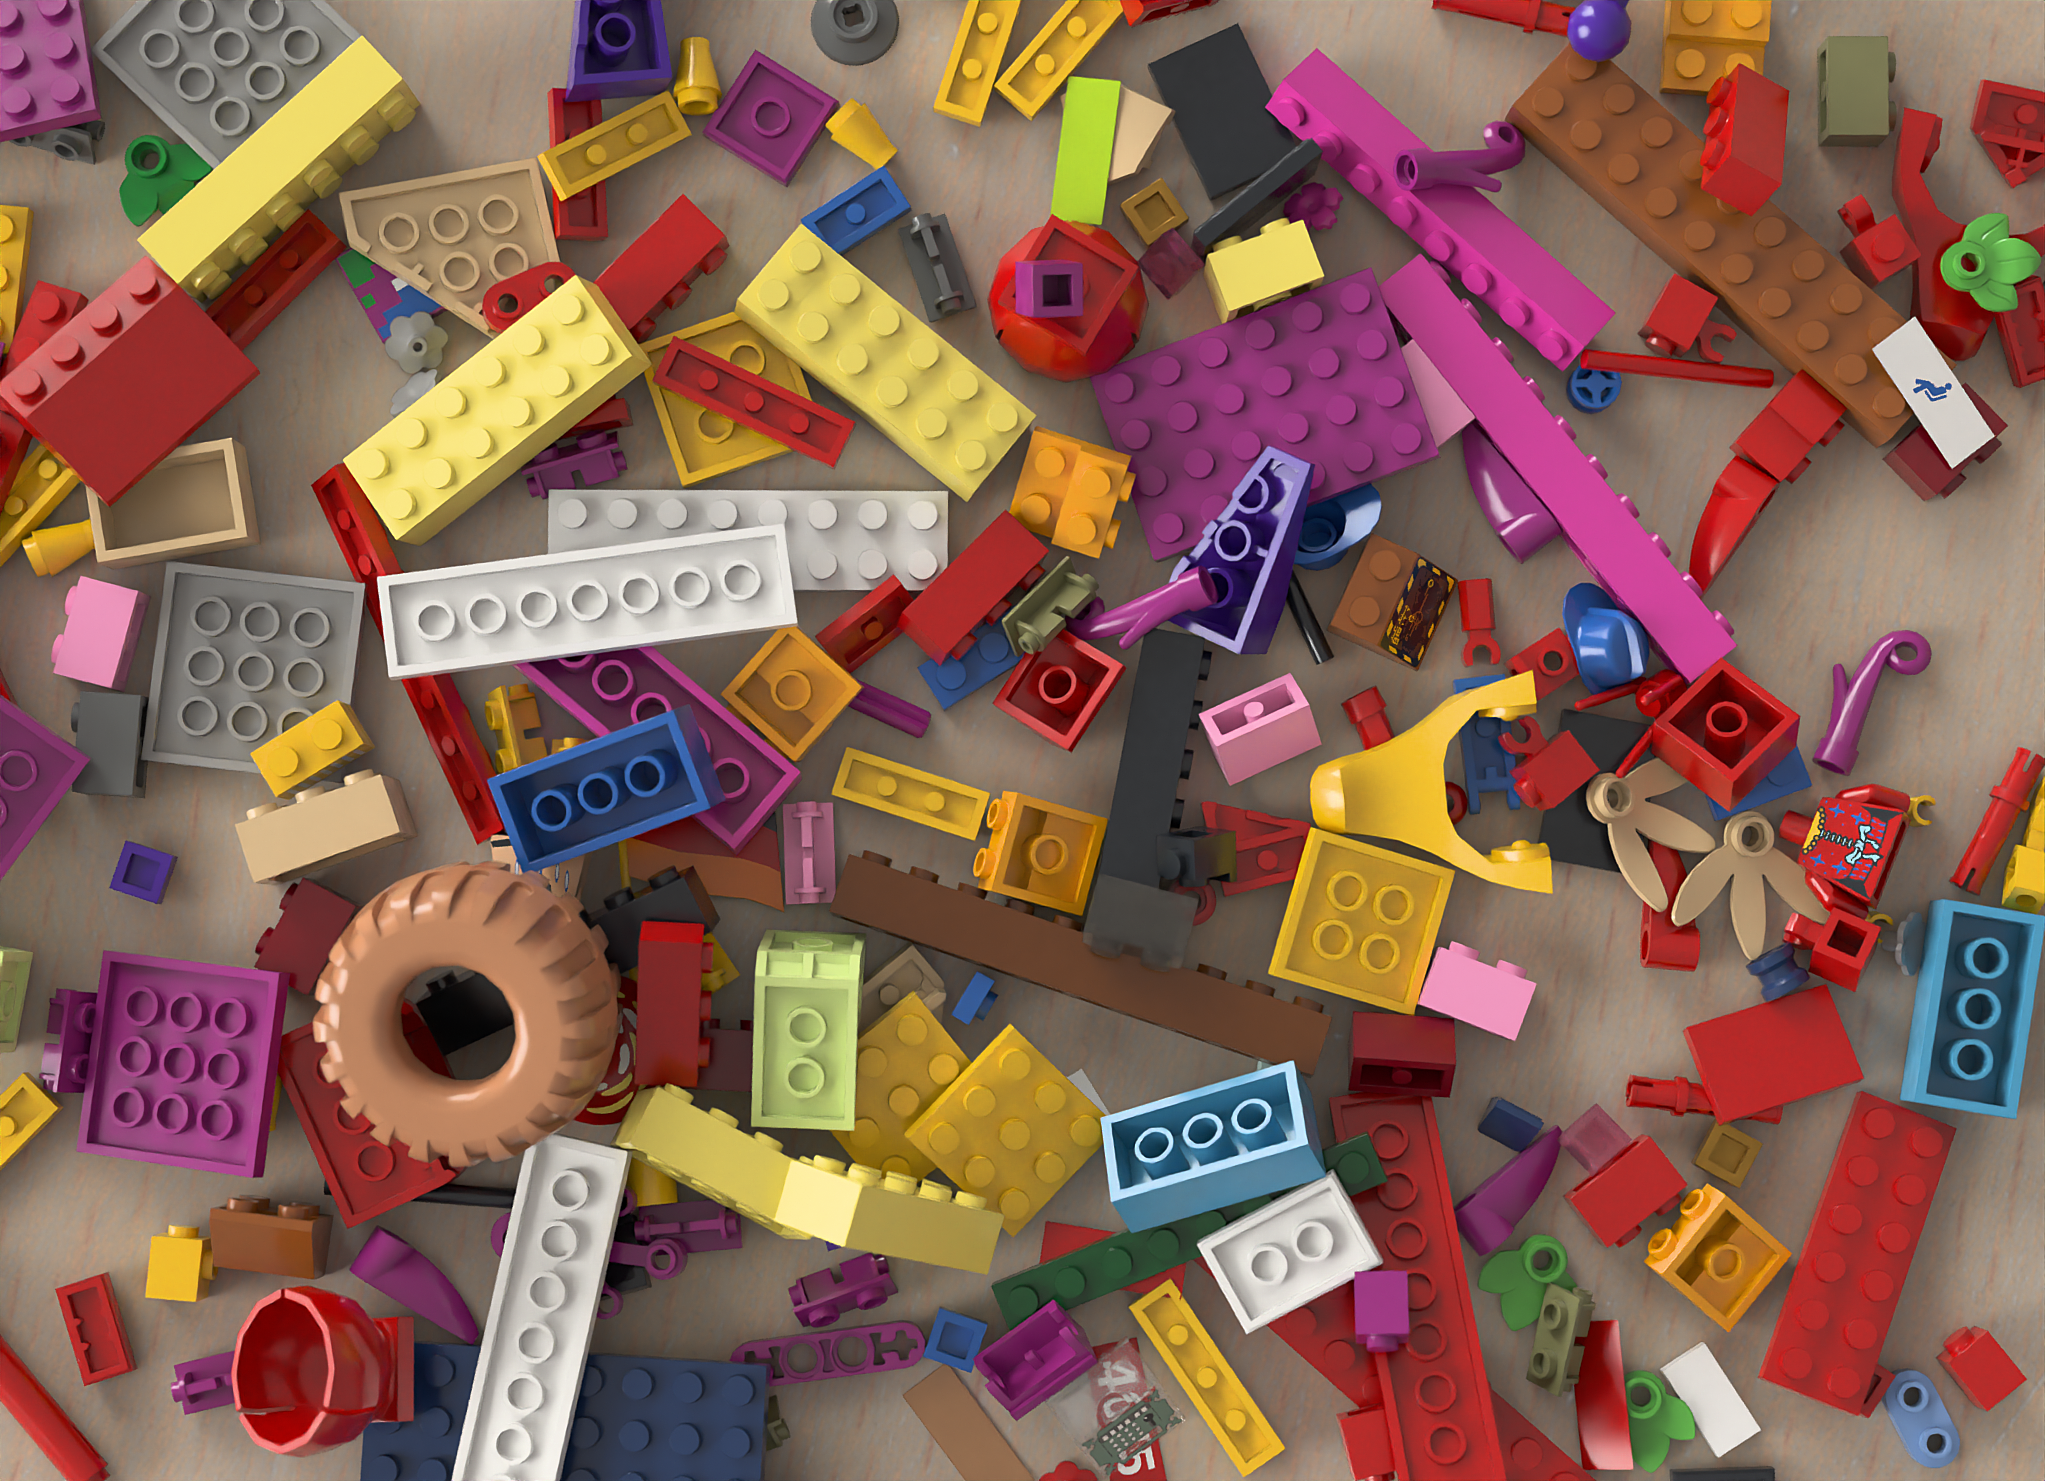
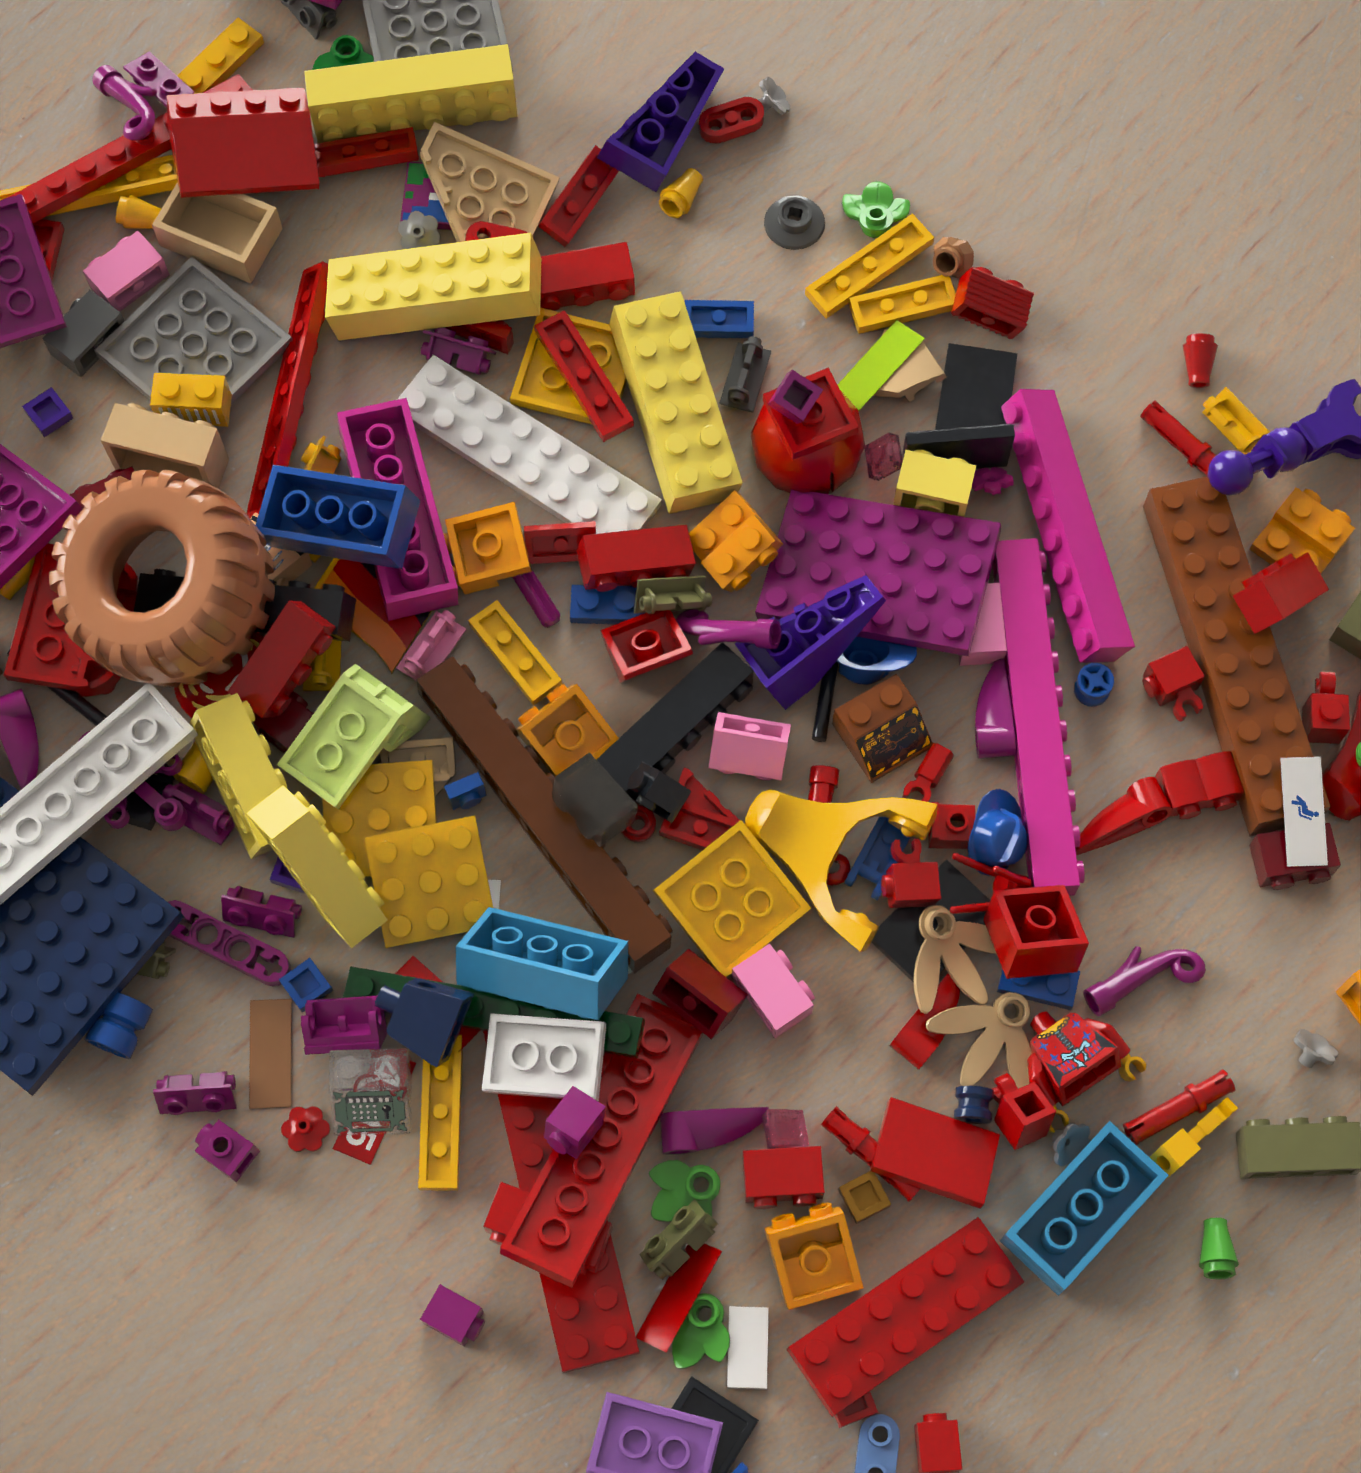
camera: 30 degrees right, 15 degrees down
white plate [377,523,798,680] -> none
yellow plate [537,90,692,201] -> none
magenta tile [702,49,840,188] -> none
yellow cone [825,97,899,170] -> none
pearl gold plate [1120,177,1189,249] -> none
magenta plant [1393,121,1526,192] -> none
dark blue slope [1477,1097,1544,1152] -> none
red bar [1580,349,1774,389] -> none
none -> dark blue torso [375,978,474,1067]

